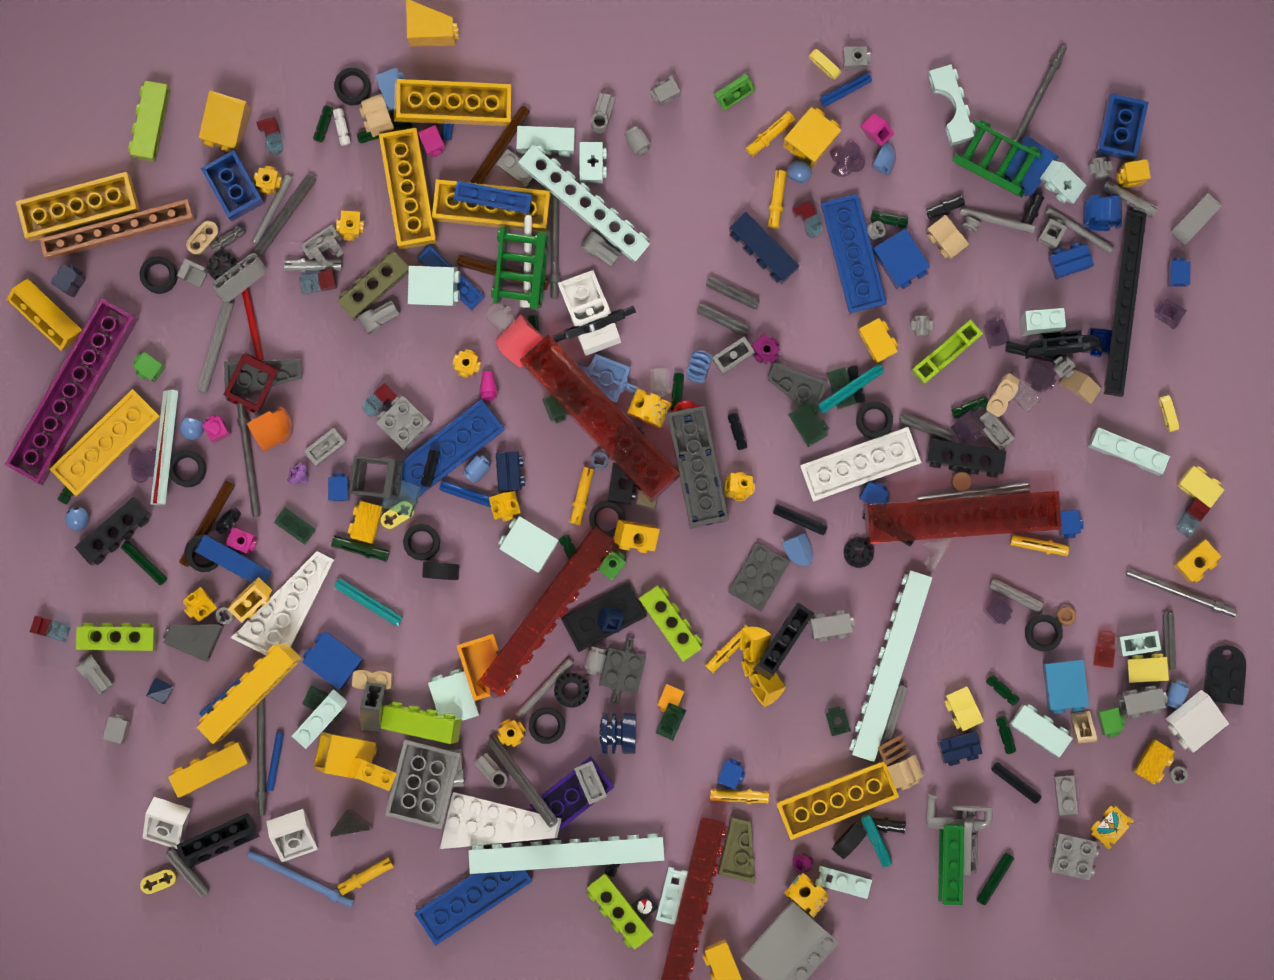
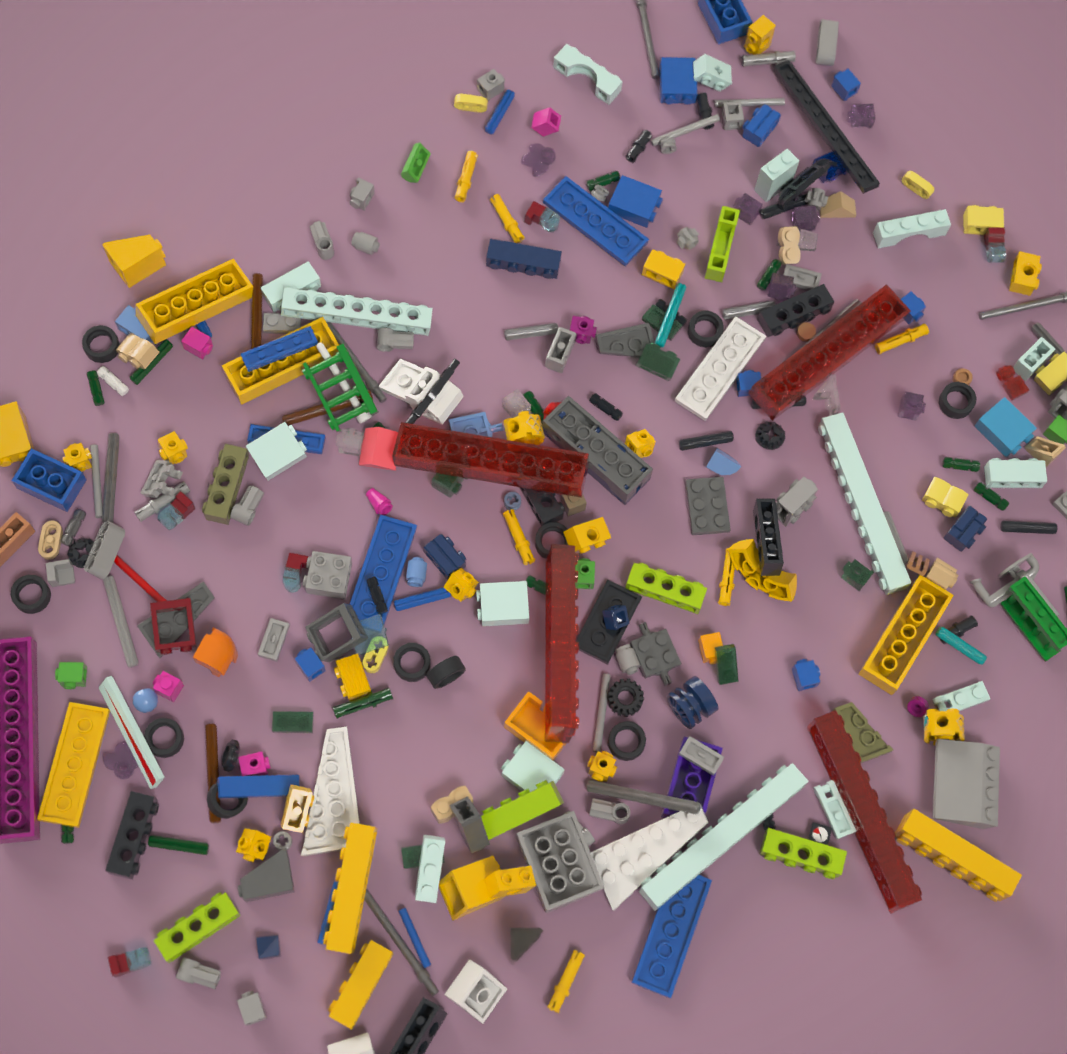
camera: 45 degrees left, 15 degrees down
medium blue piece [65,507,89,531] -> none
flat silver bar [237,403,260,517] -> none
medium blue bar [247,850,354,908] -> none
leg [256,117,284,155] -> none
medium lavender piece [287,463,309,485] -> none
blue brick [302,631,364,690] -> none
teal axle [334,578,403,626] -> none
yellow brick [379,128,437,250] -> none
yellow brick [452,349,481,378] -> none
light aqua brick [580,142,607,183] -> none
medium blue gear [686,350,712,383] -> none
flat silver axle [706,277,759,309] -> none
yellow pin [710,789,769,804] -> none
yellow slope [783,107,841,169] -> none
medium blue piece [787,160,812,184] -> none
black tyre [832,822,867,859] -> none
medium blue brick [872,141,896,176] -> none
tan brick [926,215,969,261] -> none
green fence [952,120,1044,198] -> none
light grey axle [989,579,1043,612] -> none
blue brick [1083,195,1122,231] -> none
light grey gear [1088,157,1113,179] -> none

